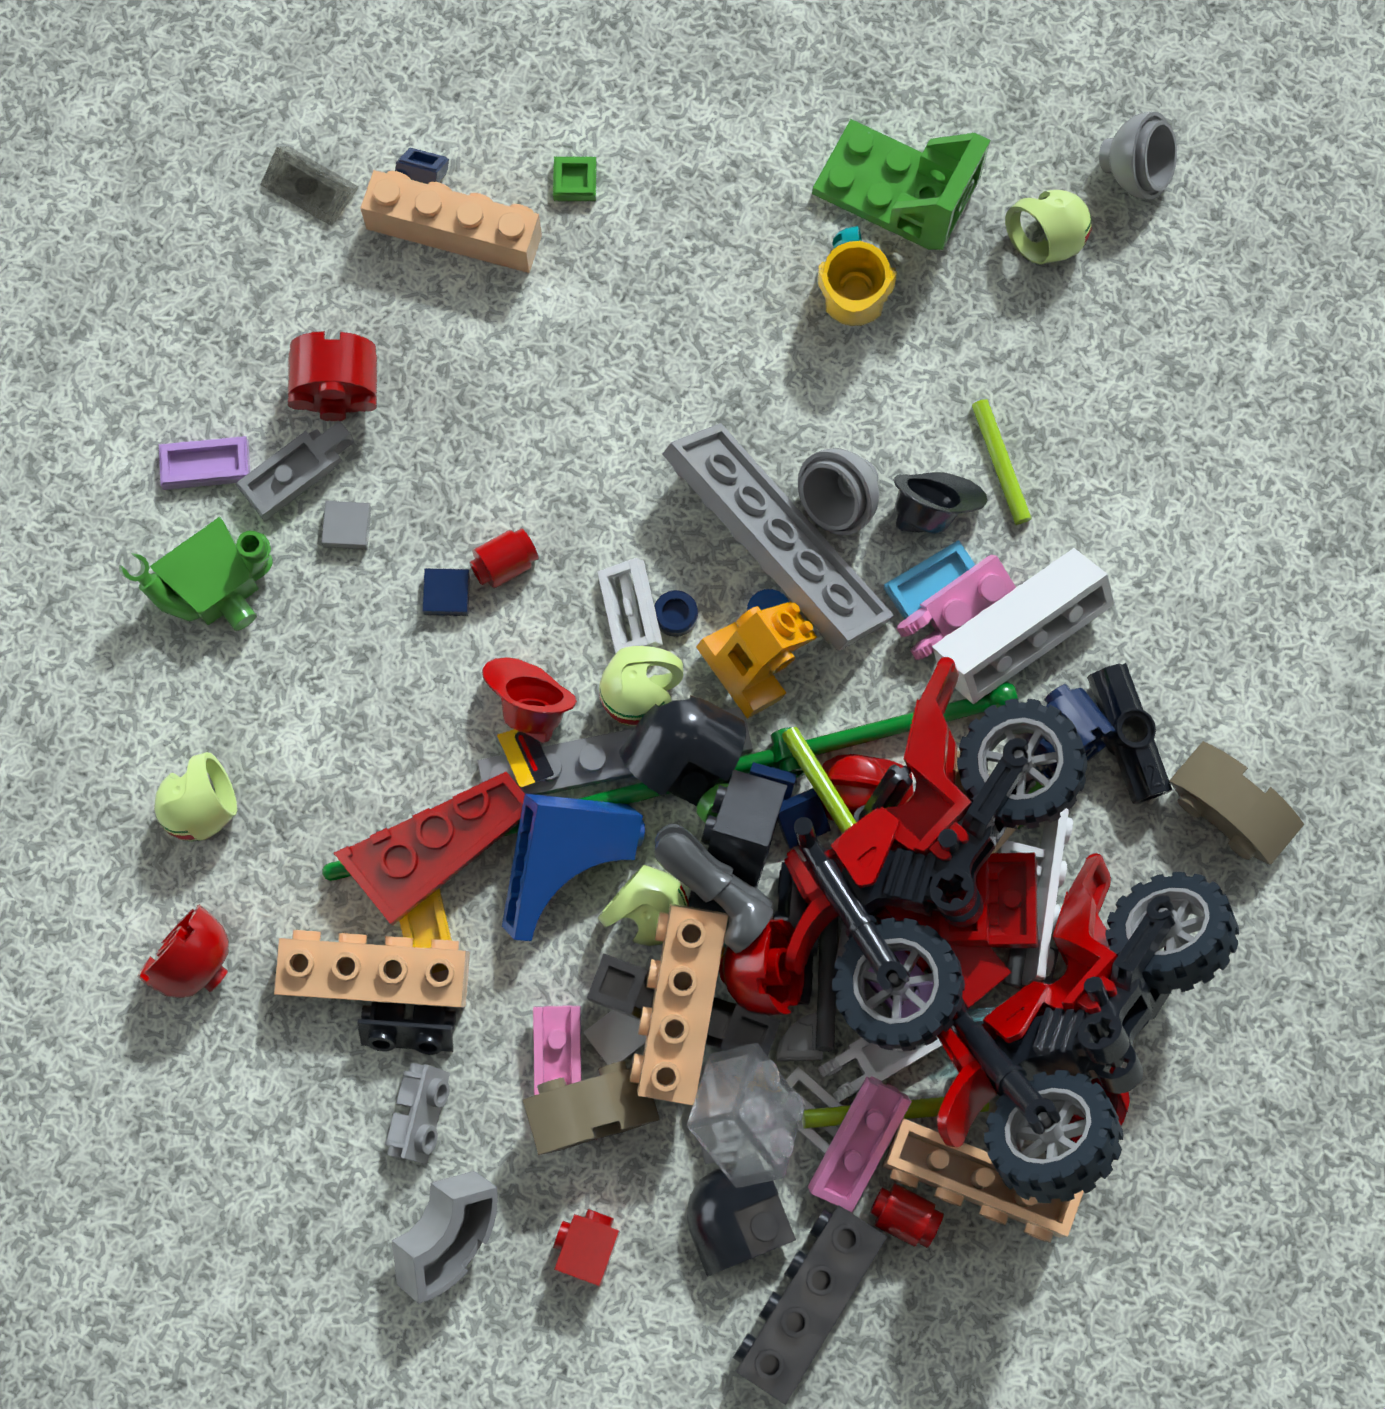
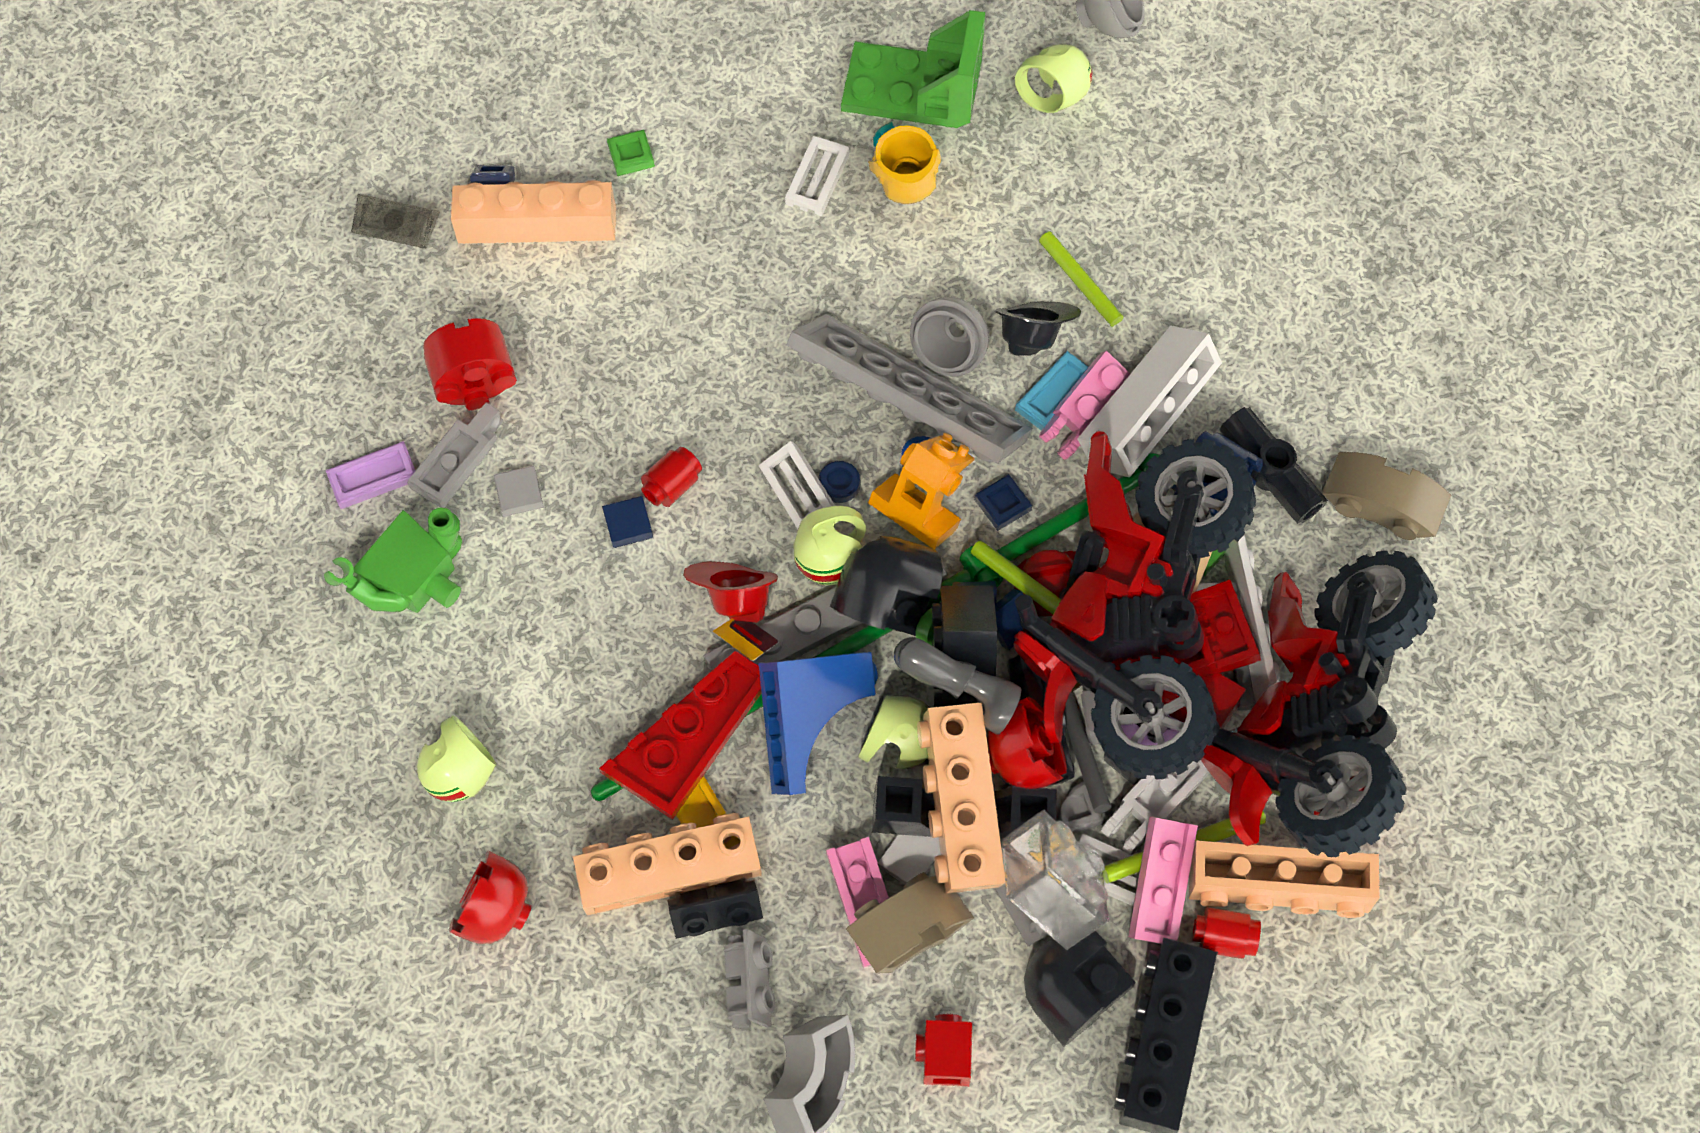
camera: 15 degrees left, 10 degrees down
none -> white tile [785,136,850,216]
none -> dark blue tile [974,474,1033,531]

